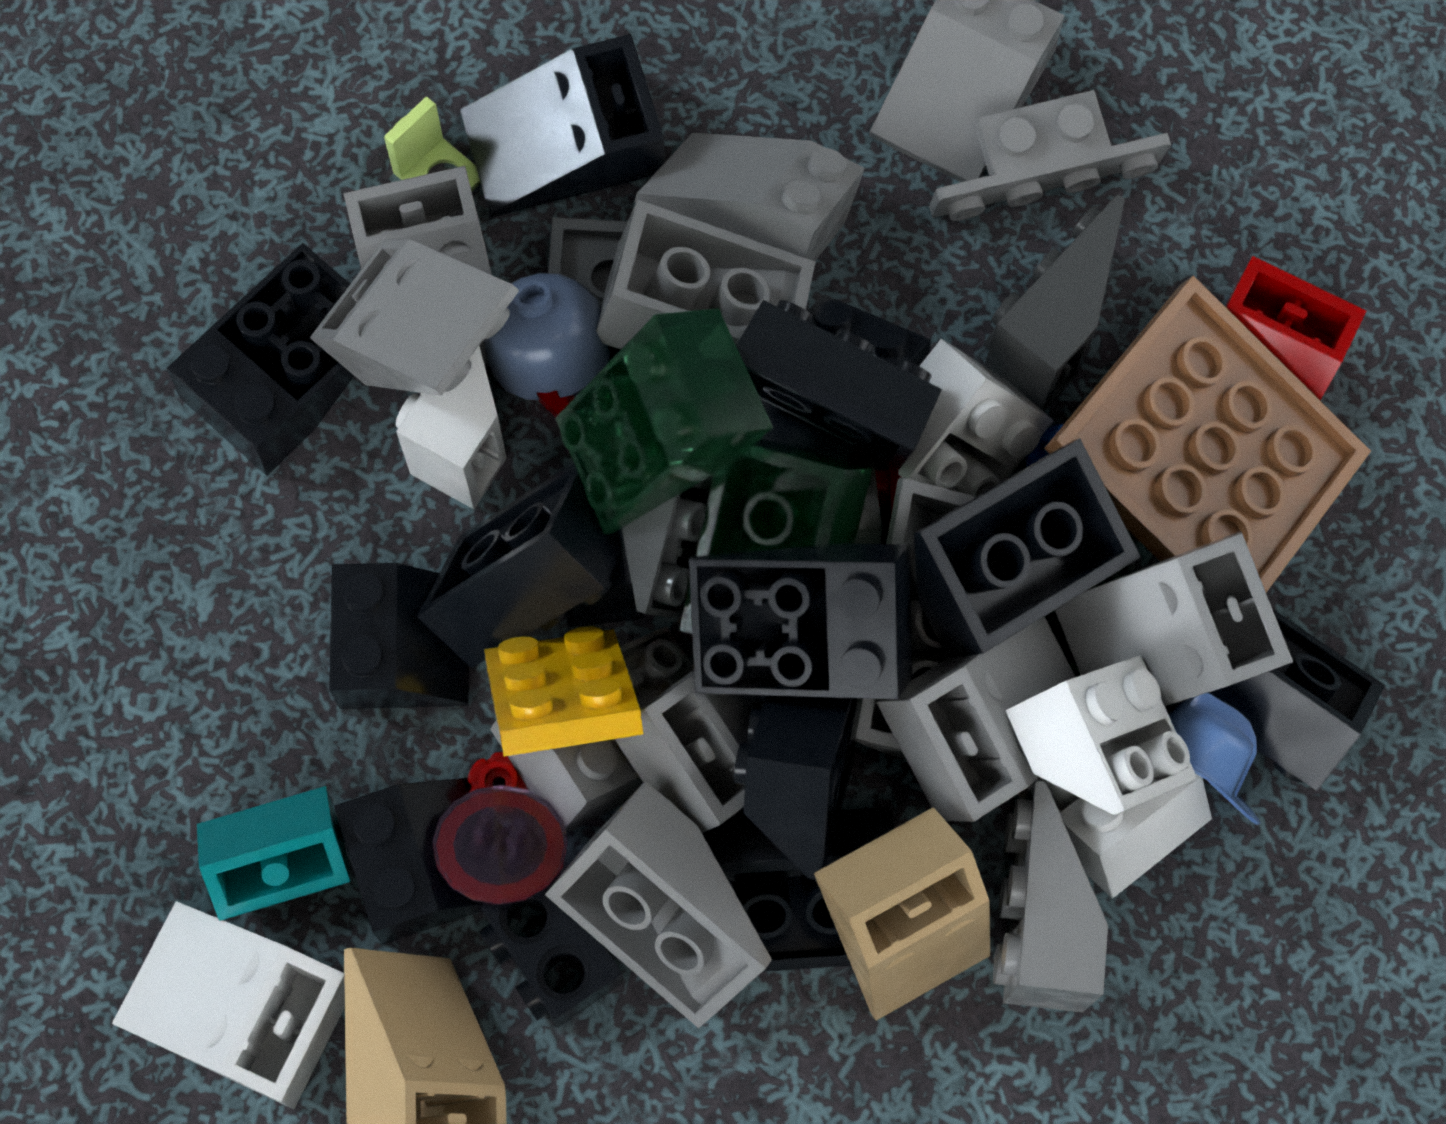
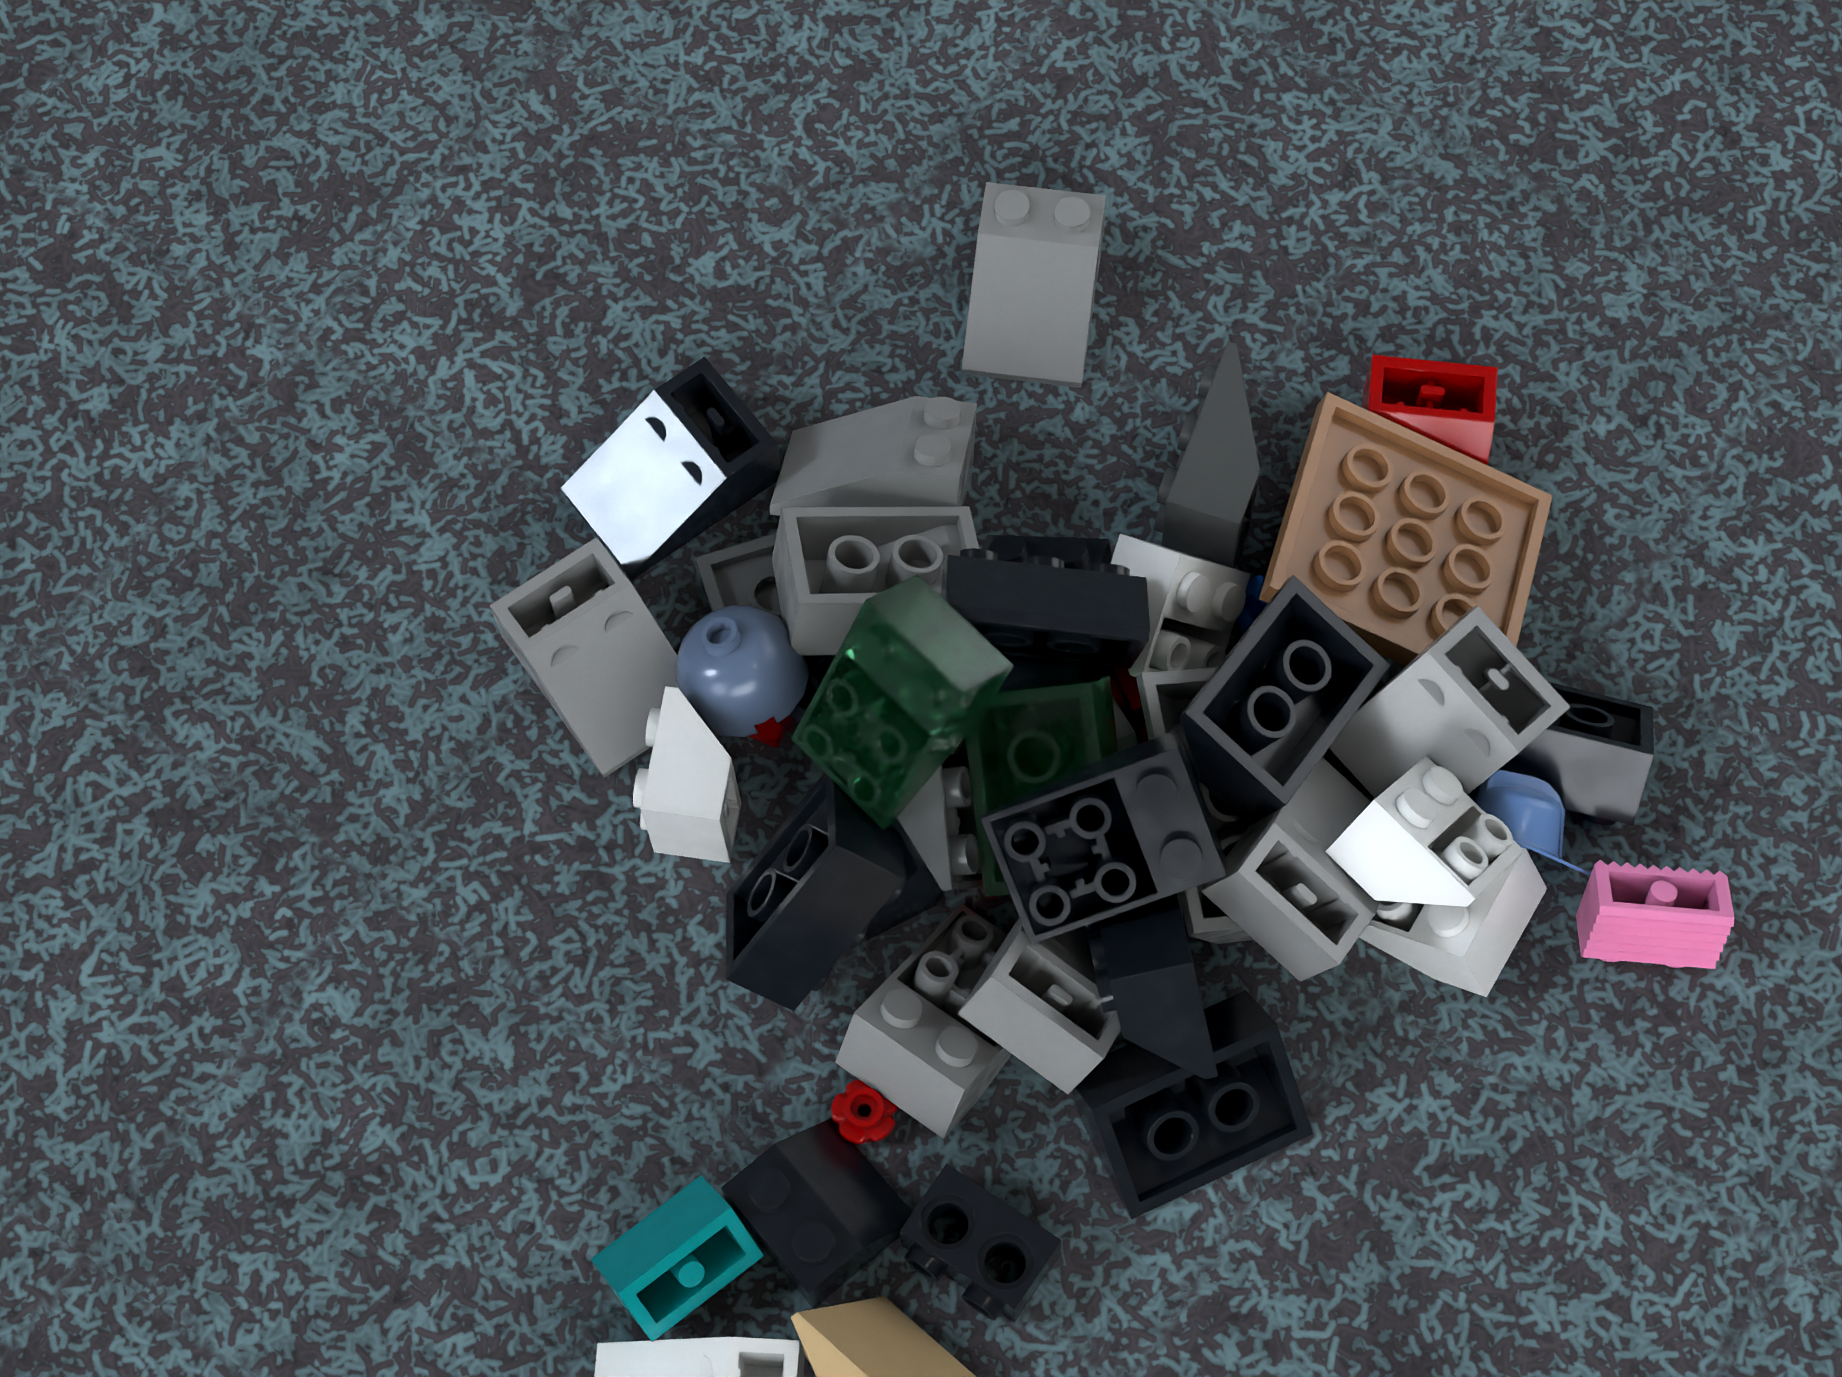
camera: 15 degrees left, 5 degrees down
black slope [167,243,354,476] -> none
light grey slope [310,239,519,396] -> none
black slope [329,563,469,709] -> none
yellowish green bracket [384,97,480,191] -> none
piece [432,785,568,905] -> none
yellow plate [484,626,643,757] -> none
light grey slope [545,780,772,1028] -> none
tan slope [814,807,990,1021] -> none
light grey bracket [929,90,1171,221] -> none
light grey slope [993,780,1108,1013] -> none
none -> bright pink brick [1576,860,1735,969]

